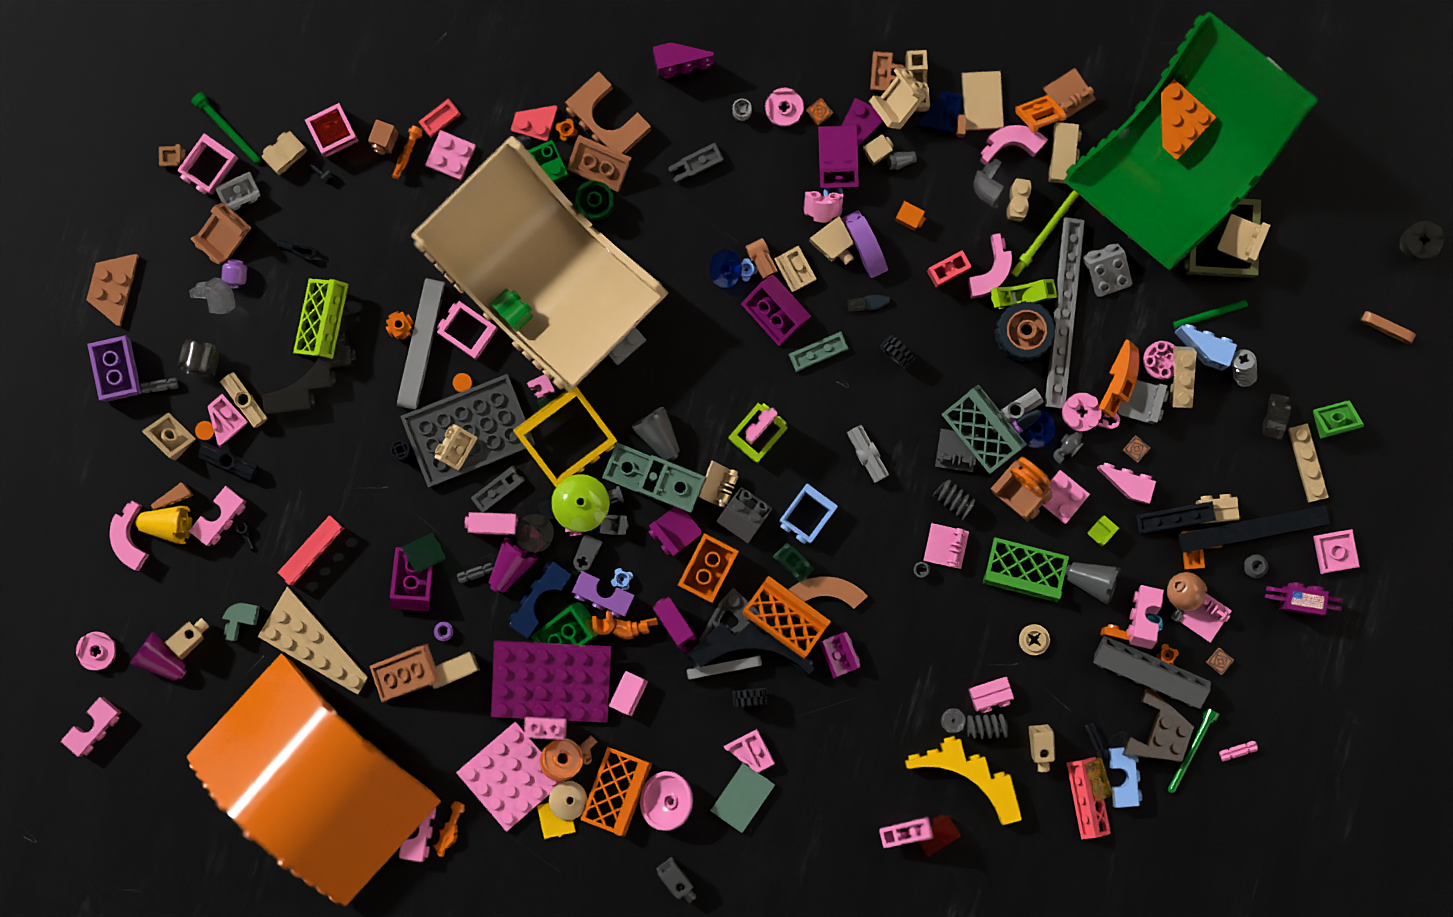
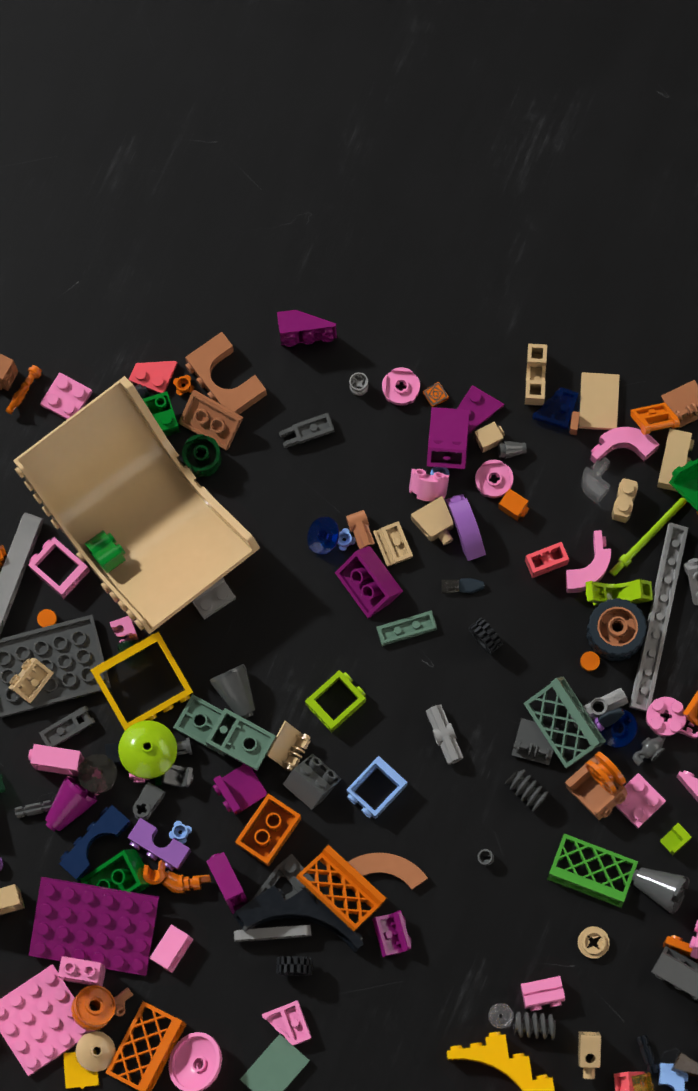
camera: 15 degrees right, 10 degrees down
coral tile [419,99,461,137] -> none
bright pink plate [745,408,778,445] -> none
clear green brick [773,543,814,584] -> none
tan panel [869,67,927,129] -> none
nougat hinge [870,52,906,92] -> none
bright pink hinge [923,523,969,569] -> none
none -> bright pink plate [475,460,513,498]
none -> orange tile [580,651,600,672]

